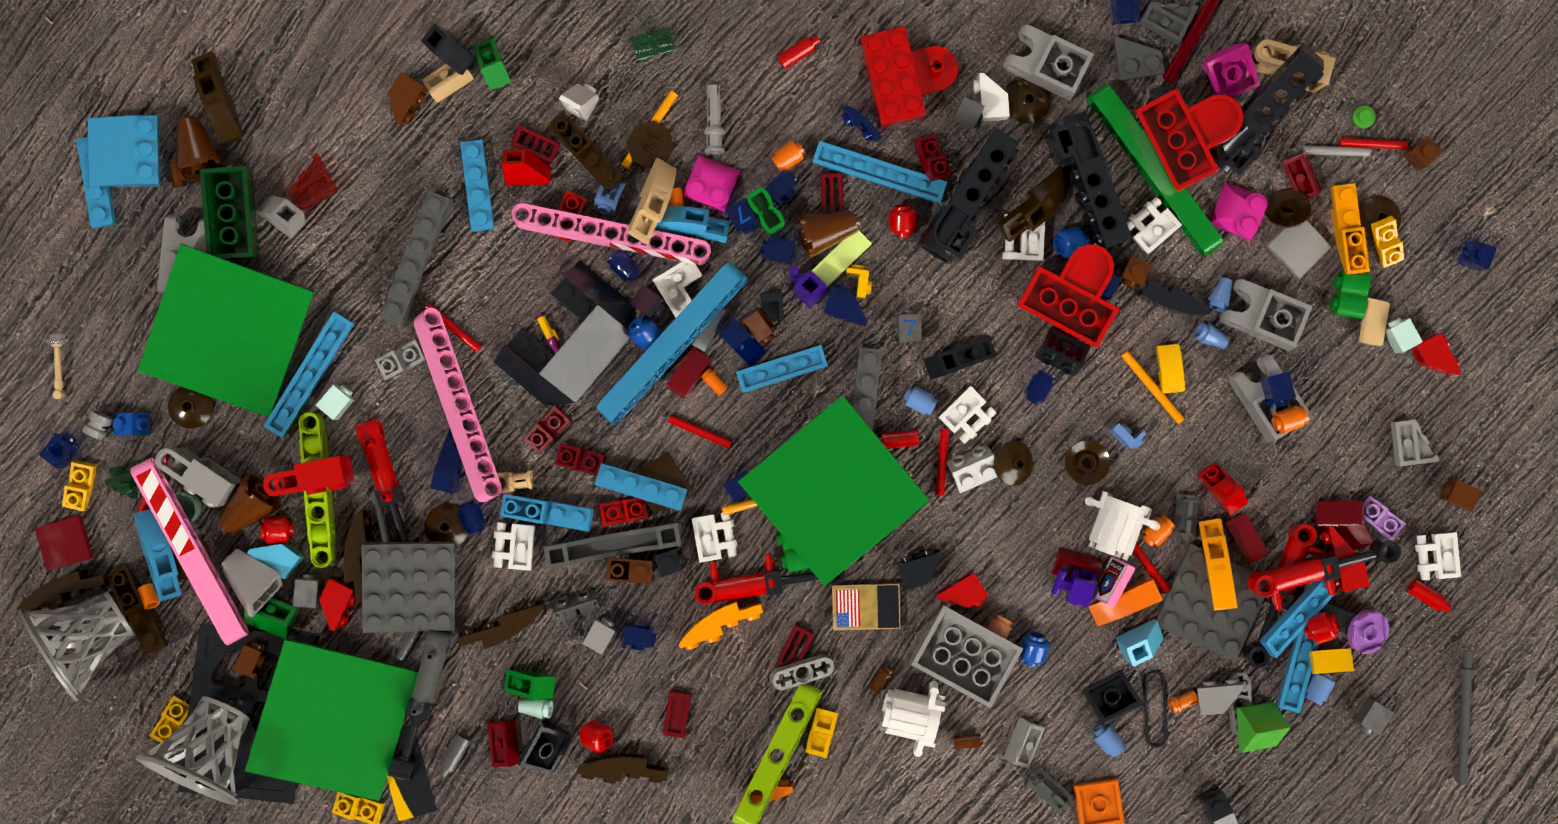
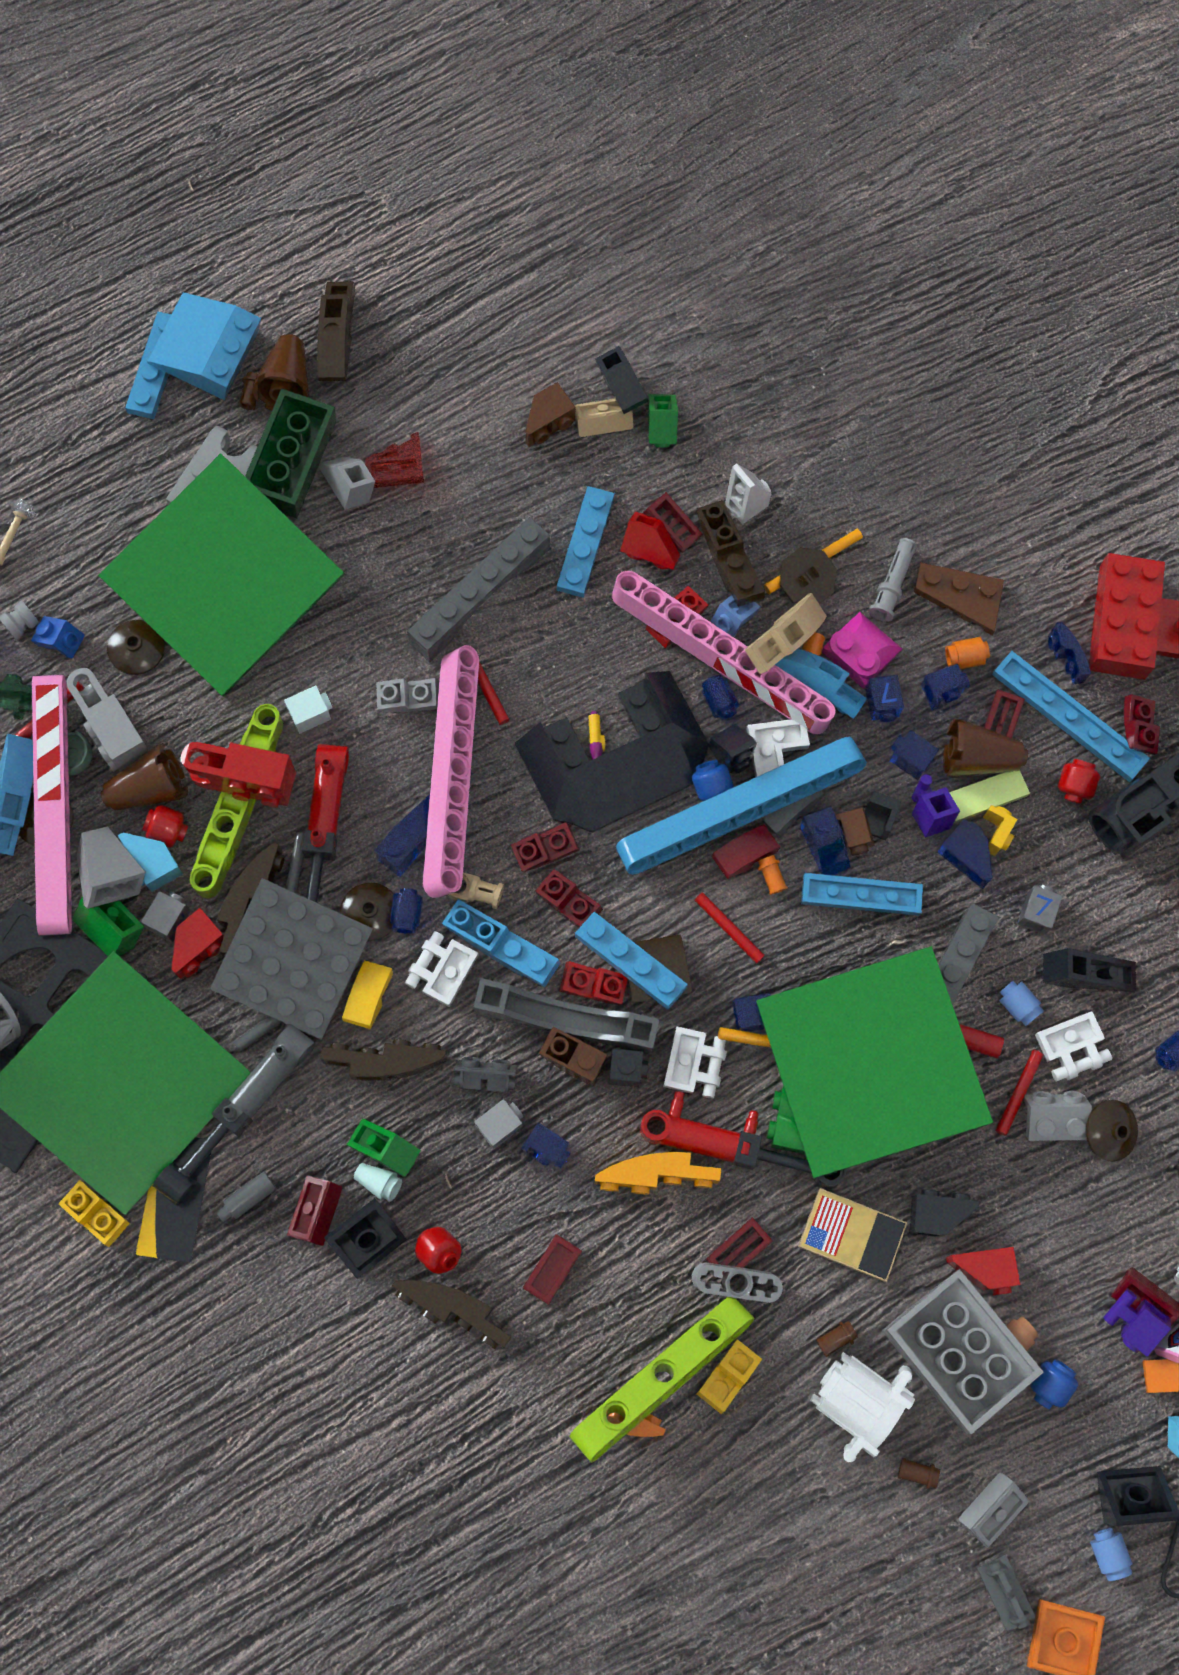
camera: 20 degrees right, 15 degrees down
reddish brown brick [233,641,266,679] -> none
dark azure plate [263,312,355,438] -> none
clear green hips [631,27,676,60] -> none
green brick [747,187,785,236] -> none
red cylinder [777,36,820,70] -> none
none -> yellow slope [342,960,393,1029]
none -> reddish brown wing [914,562,1004,636]

